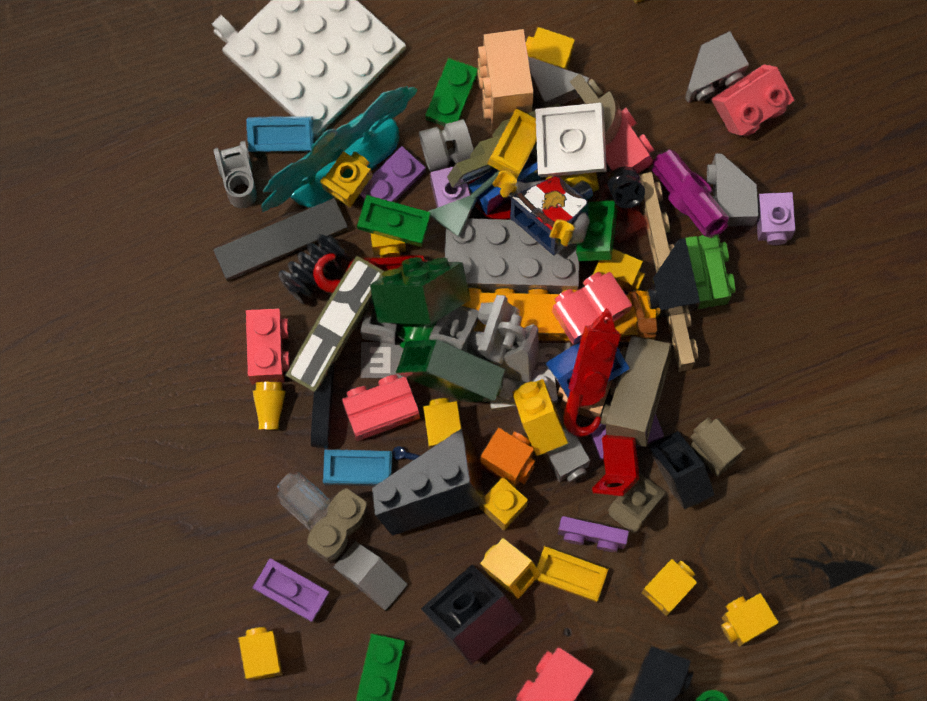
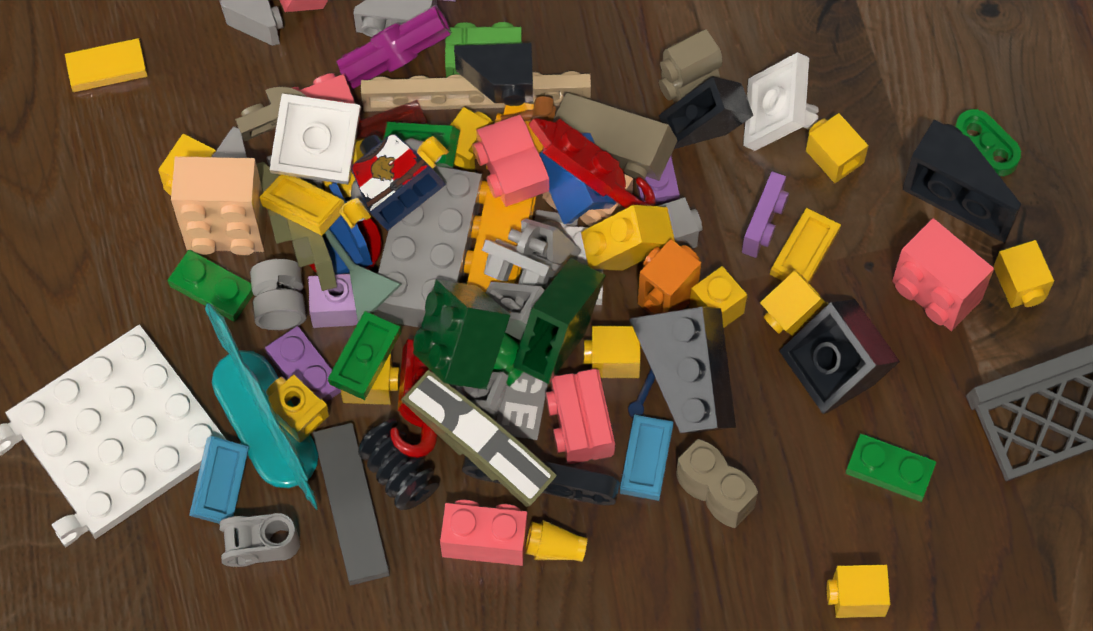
camera: 80 degrees left, 10 degrees down
medium lavender plate [253,558,330,623] -> none
clear brick [277,472,331,531] -> none
light grey slope [334,541,407,611] -> none
red bracket [592,435,639,496] -> none
black wheel [607,166,645,209] -> none
dark tan slope [608,473,666,533] -> none
yellow brick [721,593,779,647] -> none
none -> white tile [743,52,819,151]

